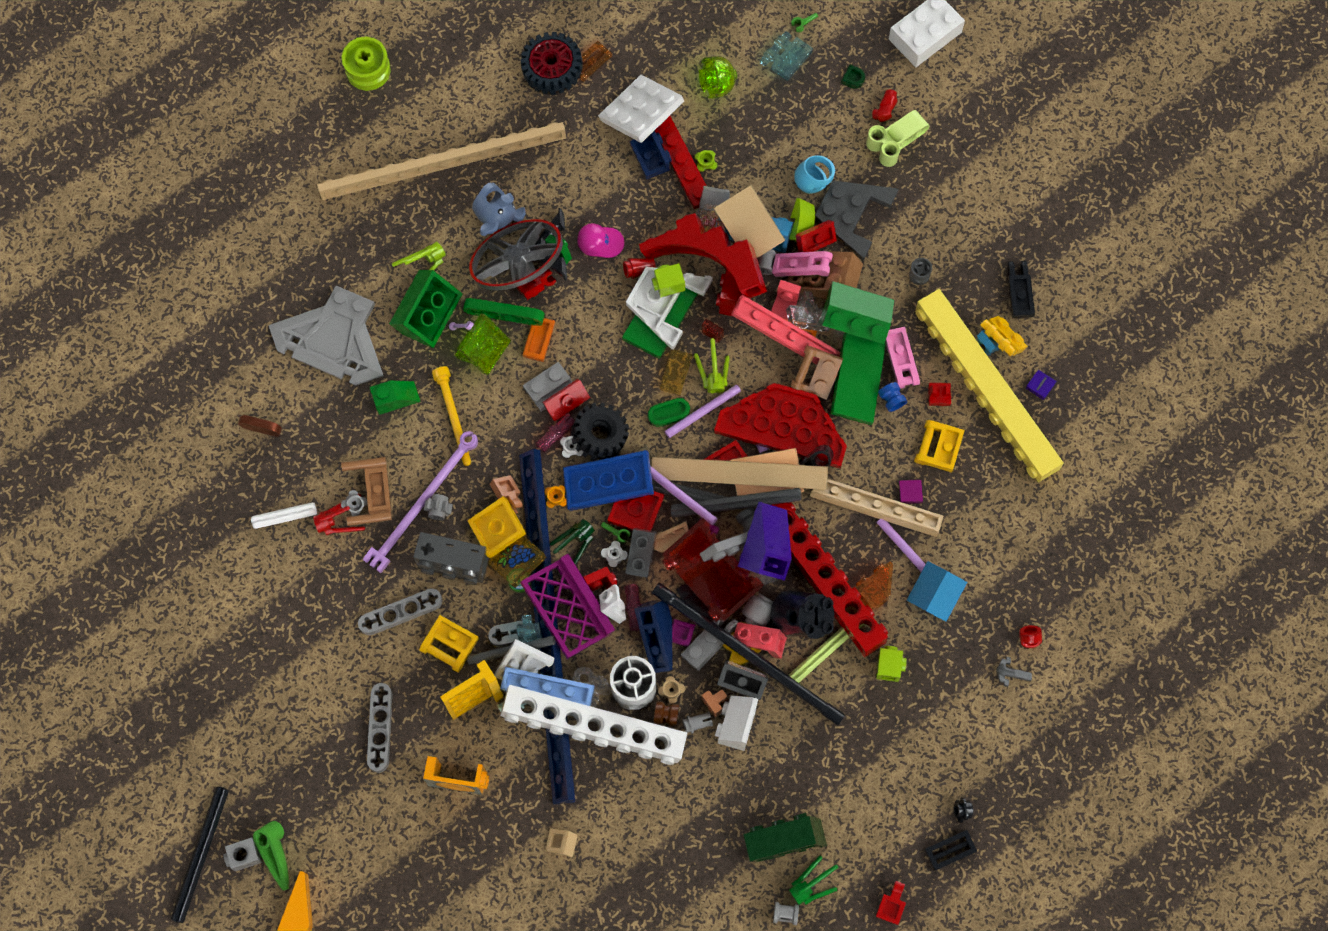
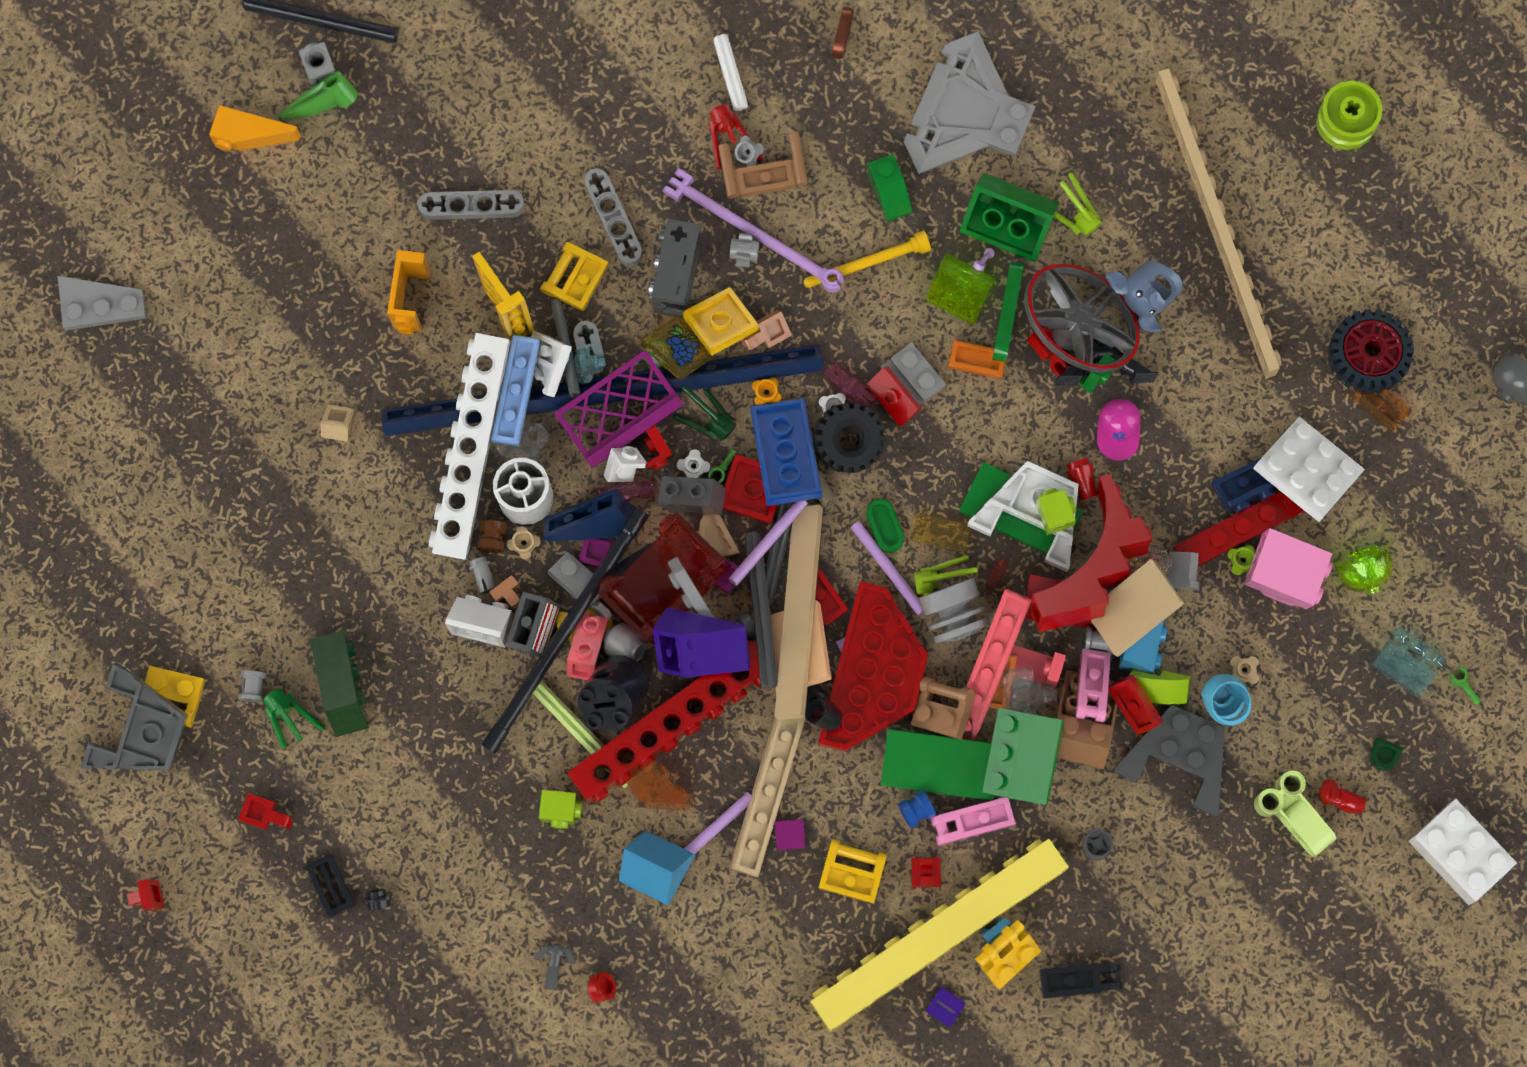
camera: 90 degrees right, 5 degrees up
none -> light grey wheel [918,578,991,643]
none -> tan plate [1230,656,1259,684]
none -> bright pink brick [1244,528,1333,609]

